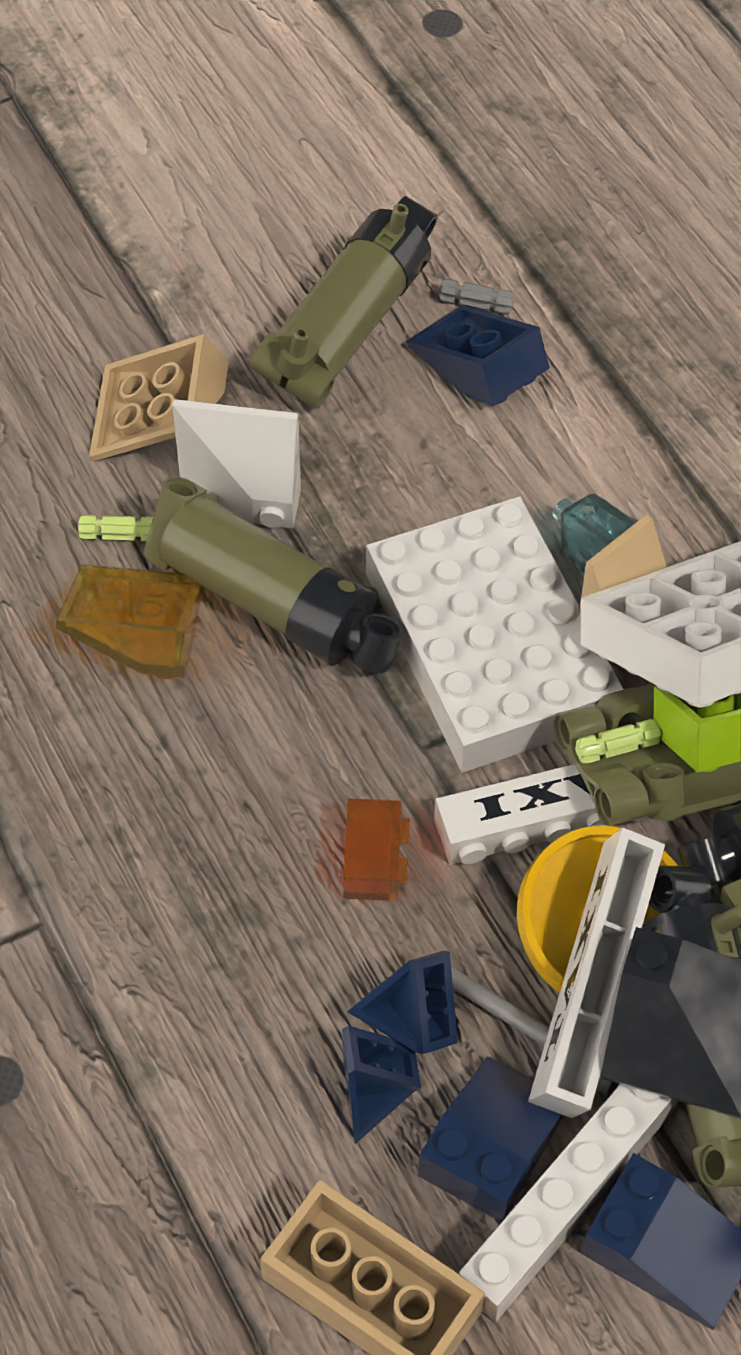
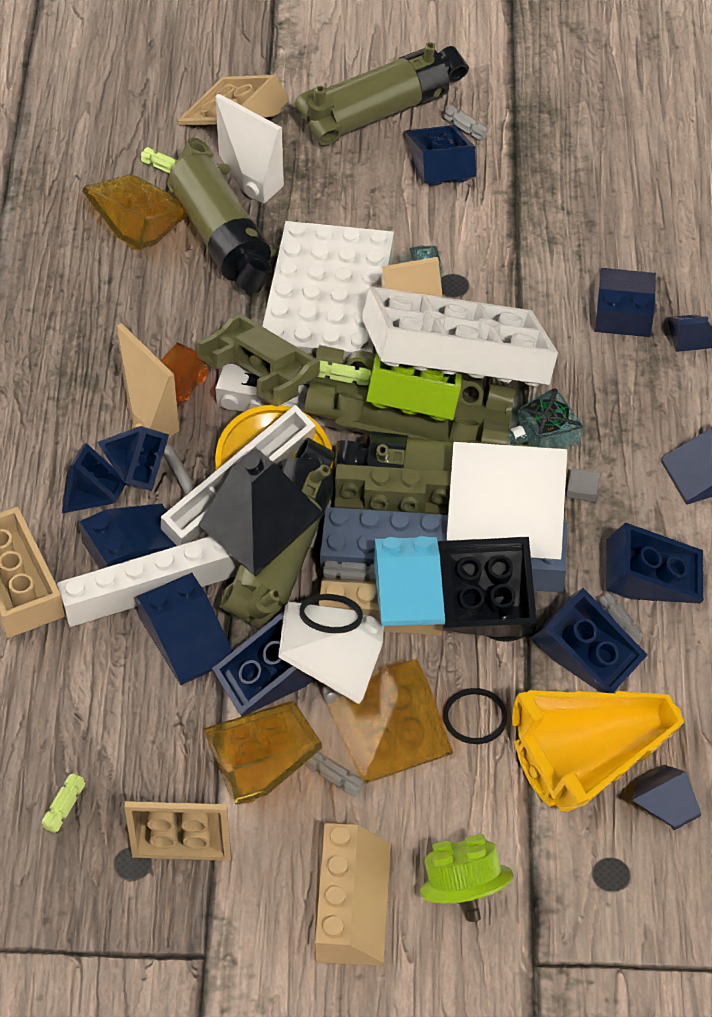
camera: 30 degrees right, 5 degrees down
none -> tan slope [117,323,179,437]
none -> olive bracket [197,313,320,406]

